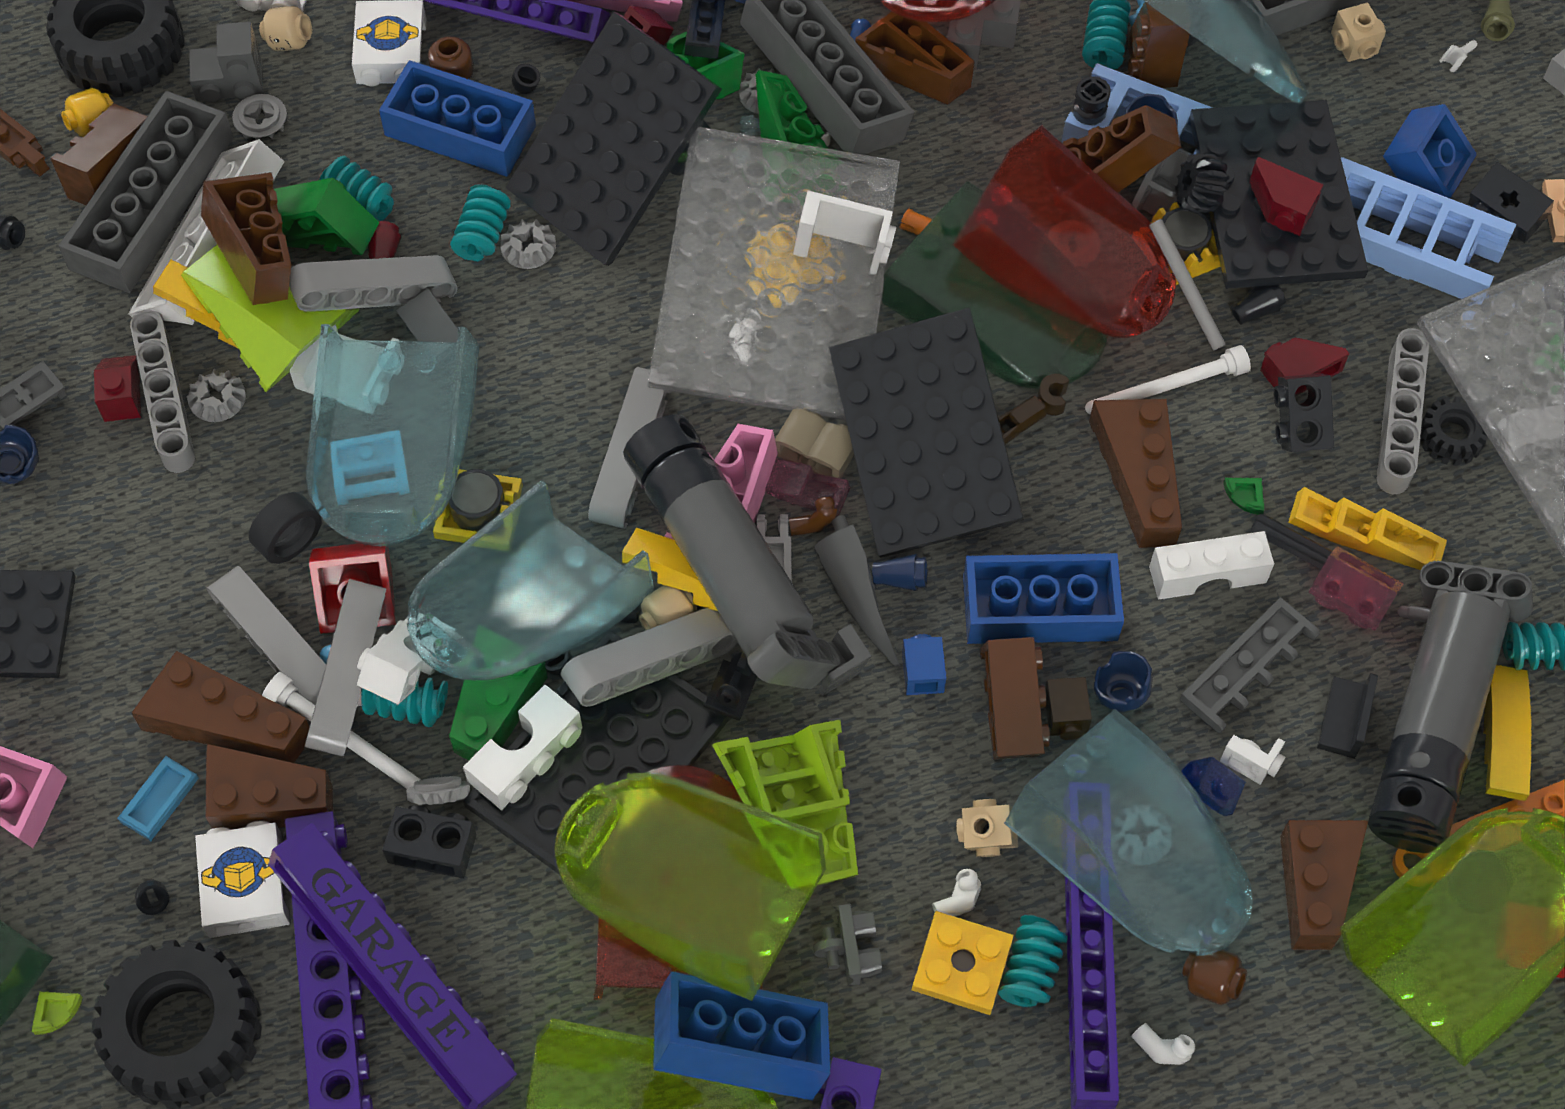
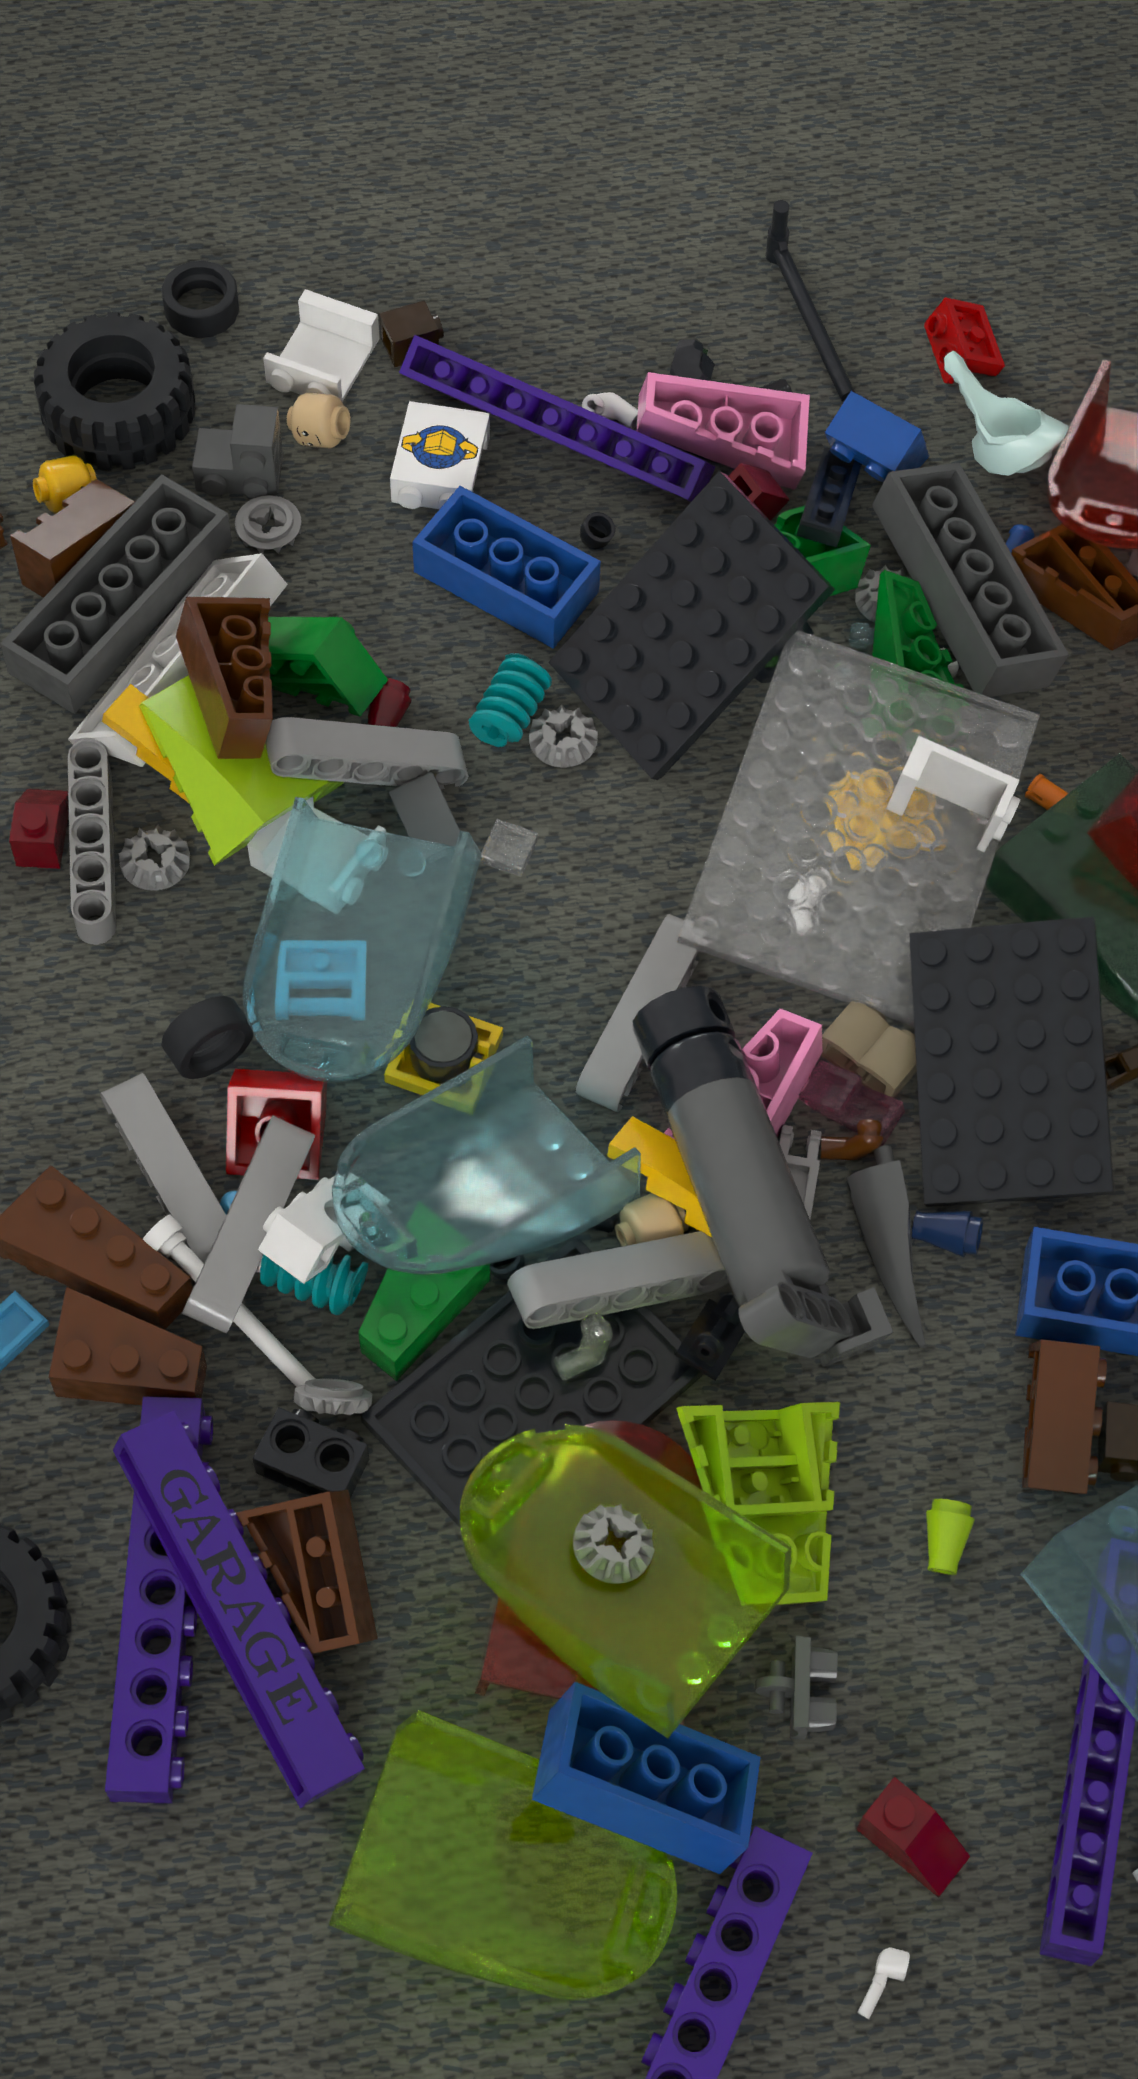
camera: 10 degrees right, 0 degrees up
white panel [195,821,290,938] -> none
teal piece [319,155,394,221] -> none
reddish brown head [428,37,474,79] -> none
white arch [463,685,582,810] -> none
blue brick [902,634,946,695] -> none
yellow piece [912,911,1014,1015] -> none
white arm [932,869,981,917] -> none
tan brick [957,799,1018,857] -> none
teal piece [998,915,1068,1007] -> none
none -> reddish brown wedge [236,1490,378,1654]
none -> clear plate [481,819,538,877]
none -> clear arm [554,1313,613,1381]
none -> light grey gear [573,1503,655,1584]
none -> dark red slope [857,1777,970,1898]
none -> lime cone [926,1499,975,1575]

